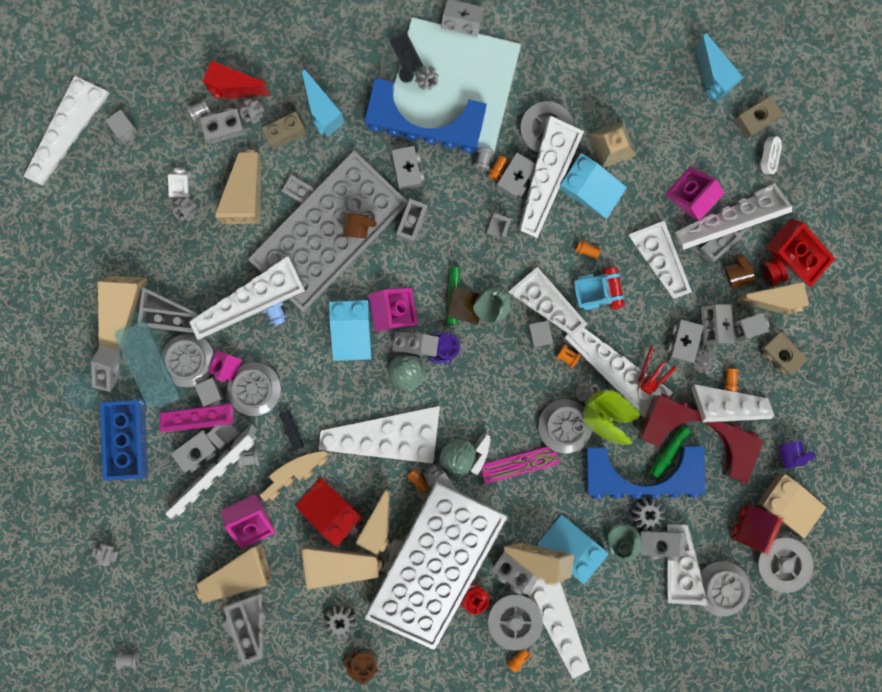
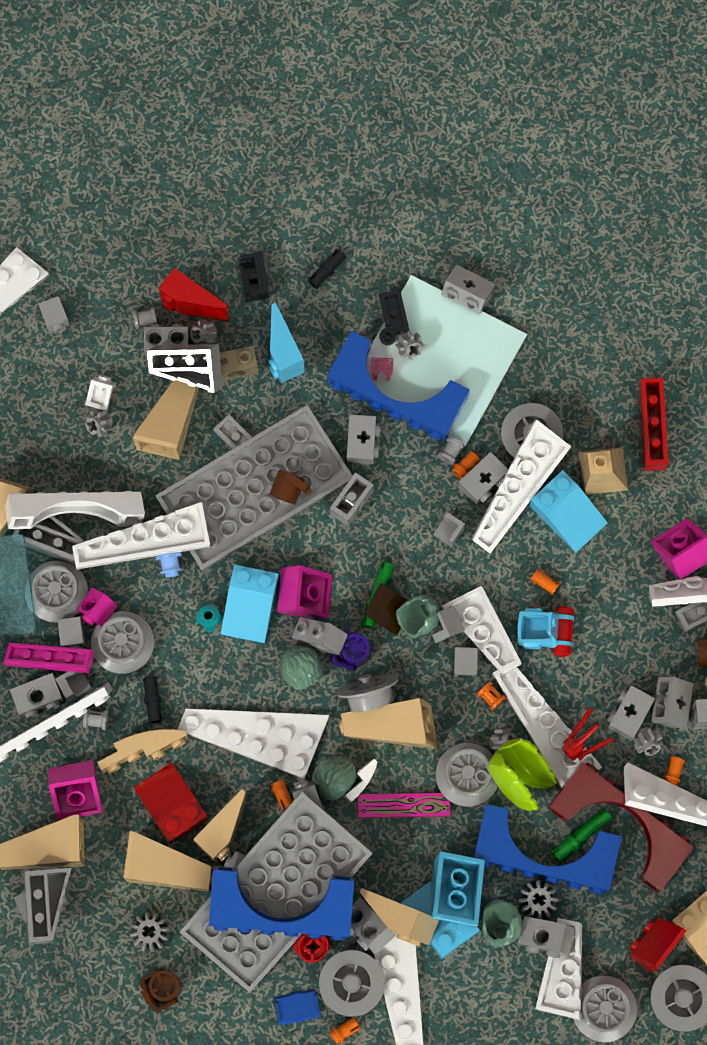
camera: 15 degrees right, 10 degrees down
white wing [628,221,692,299] -> none
none -> white arch [5,491,145,529]
none -> light grey wedge [147,344,223,393]
none -> teal brick [196,605,223,633]
none -> blue arch [209,866,354,940]
none -> black hinge [239,251,269,302]
none -> blue piece [274,989,321,1025]
none -> black pin [307,249,346,289]
none -> light grey wheel [336,674,399,712]
none -> tan slope [339,698,438,749]
none -> clear pink tile [371,357,394,381]
none -> medium azure slope [431,851,485,927]
none -> light grey panel [432,606,465,643]
none -> red brick [638,378,669,471]

